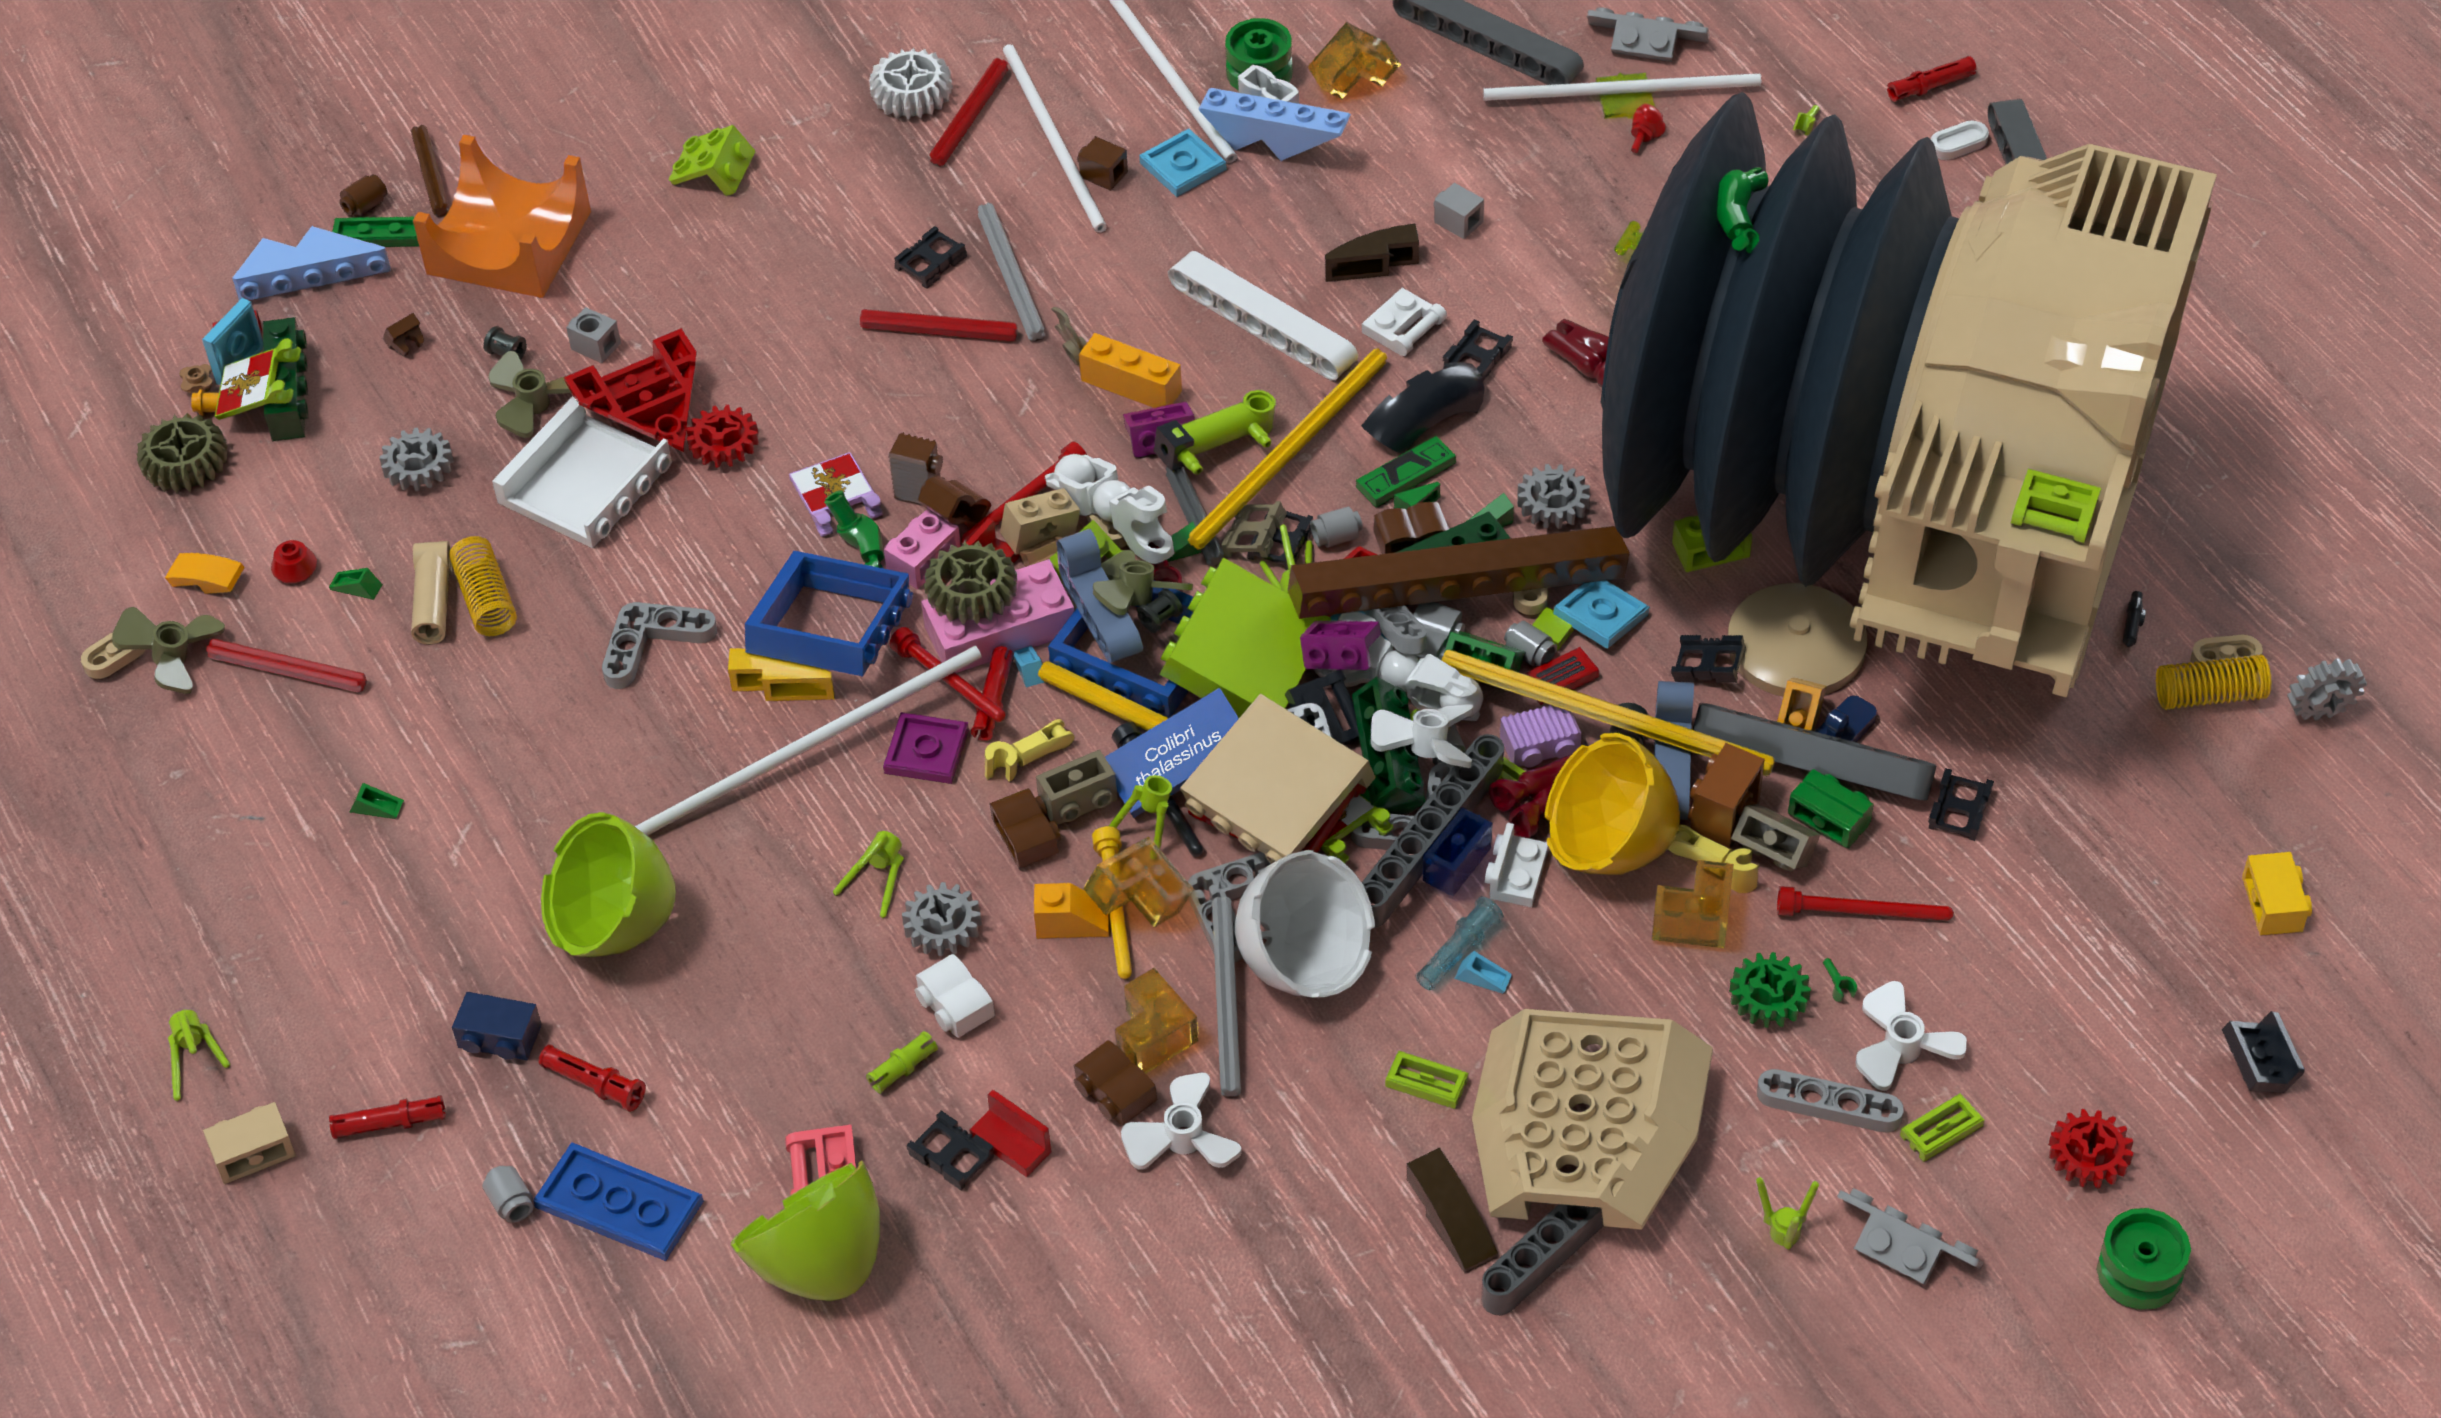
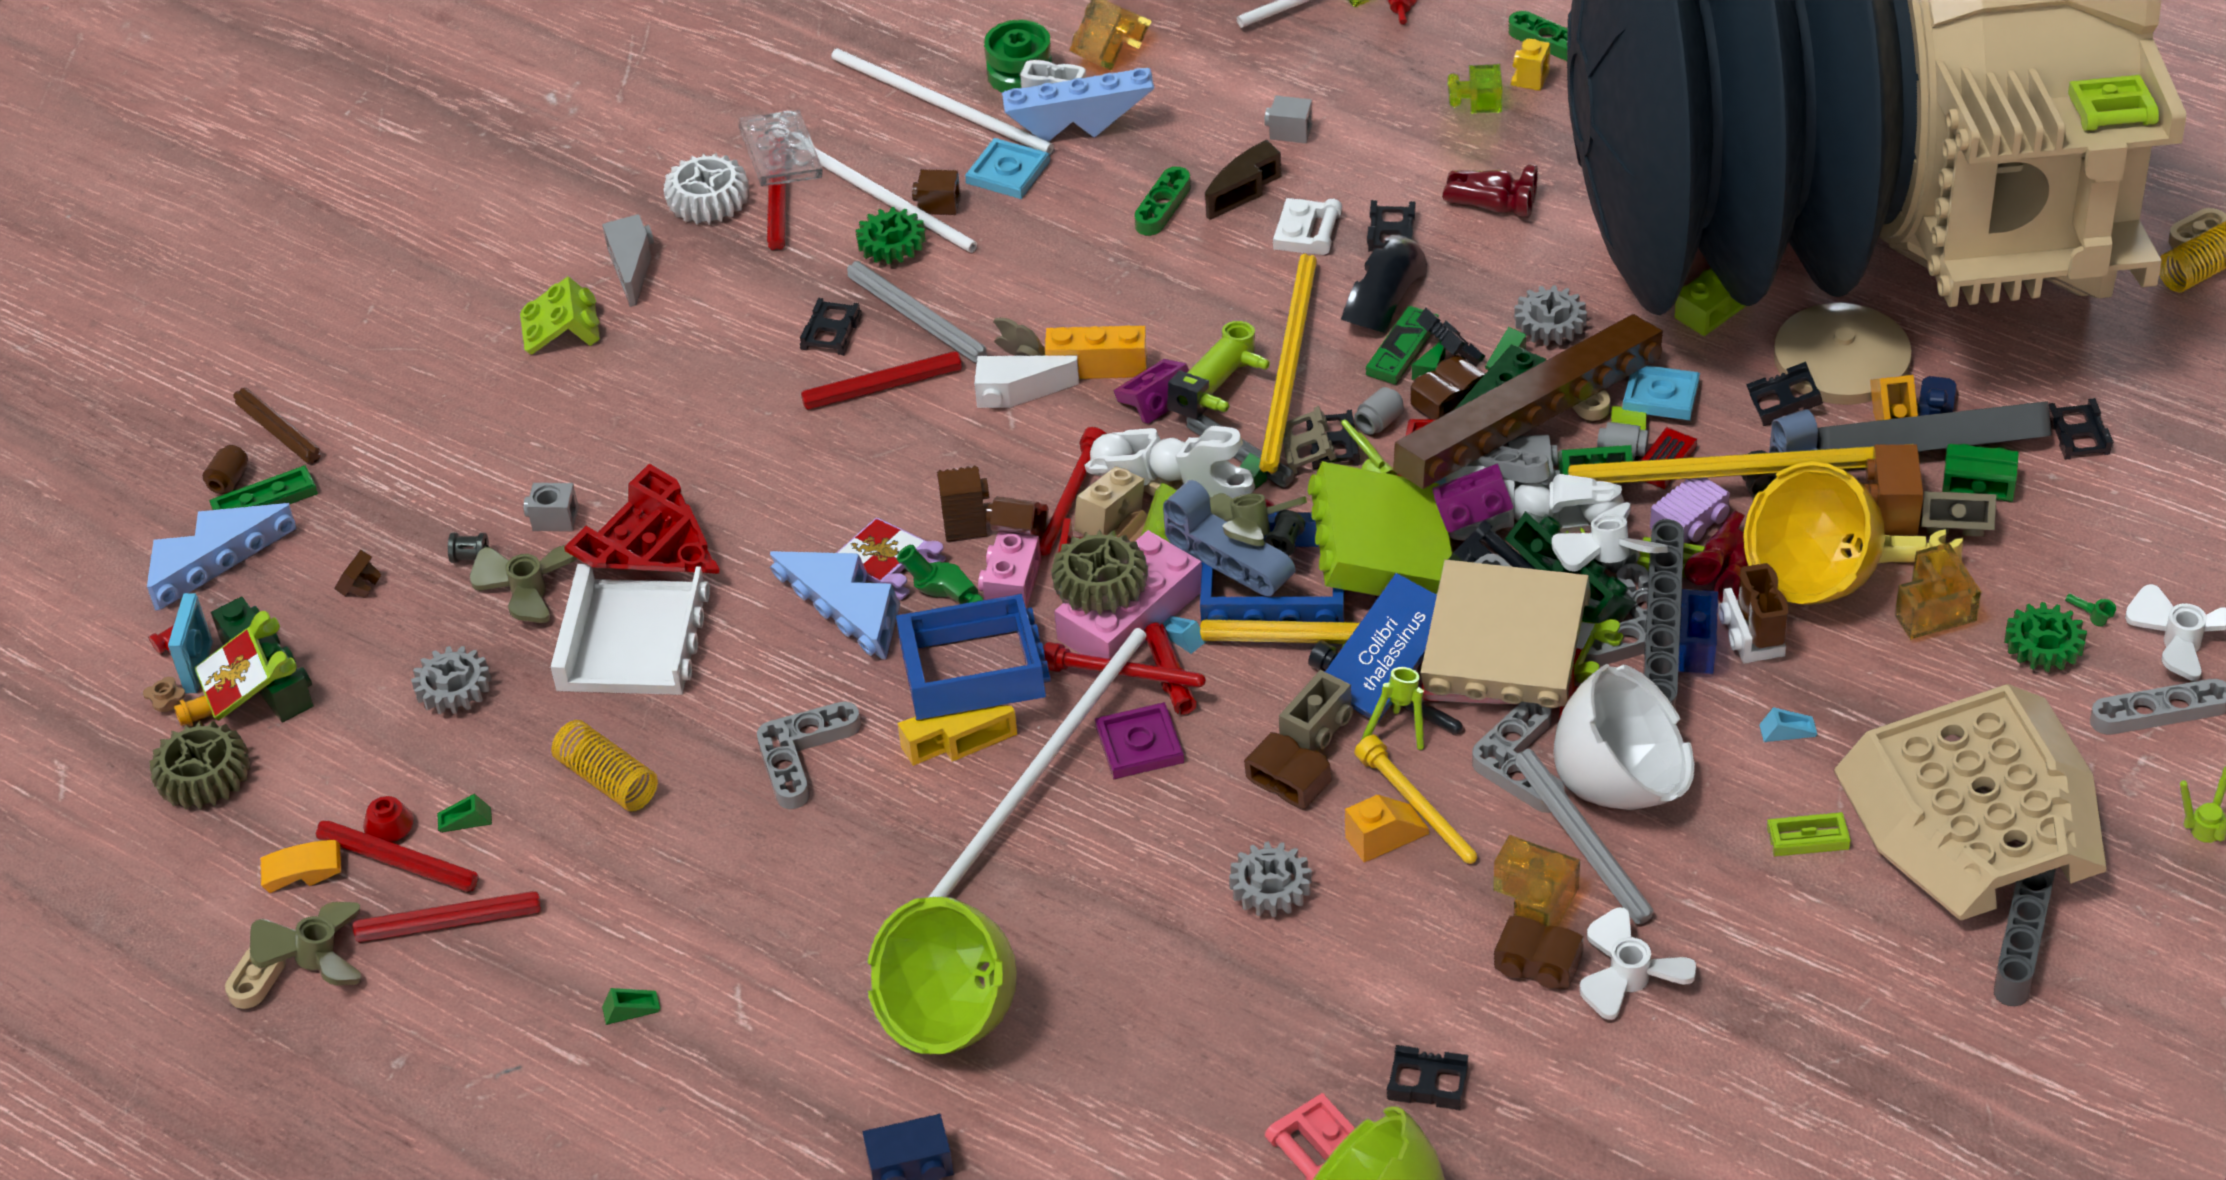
camera: 25 degrees left, 5 degrees down
tan piece [411,541,453,644] -> none
orange piece [413,134,591,298] -> none
red pin [539,1044,646,1112] -> none
red gear [686,404,759,468] -> none
lime plant [833,831,904,918] -> none
lime pin [866,1031,938,1094] -> none
white brick [915,954,995,1038] -> none
red panel [969,1090,1051,1177] -> none
light yellow piece [985,719,1075,782] -> none
clear yellow brick [1083,836,1194,927] -> none
white beam [1168,251,1359,380] -> none
dark brown slope [1407,1147,1498,1274] -> none
clear light blue pin [1415,896,1504,990] -> none
red piece [1777,886,1954,921] -> none
none -> red axle [315,820,479,891]
none -> light grey slope [602,214,654,307]
none -> clear plate [739,110,823,186]
none -> light blue slope [770,551,900,659]
none -> green gear [856,207,926,264]
none -> white slope [974,355,1079,408]
none -> green beam [1134,166,1191,236]
none -> black piece [1416,308,1486,367]
none -> reddish brown brick [1738,563,1789,649]

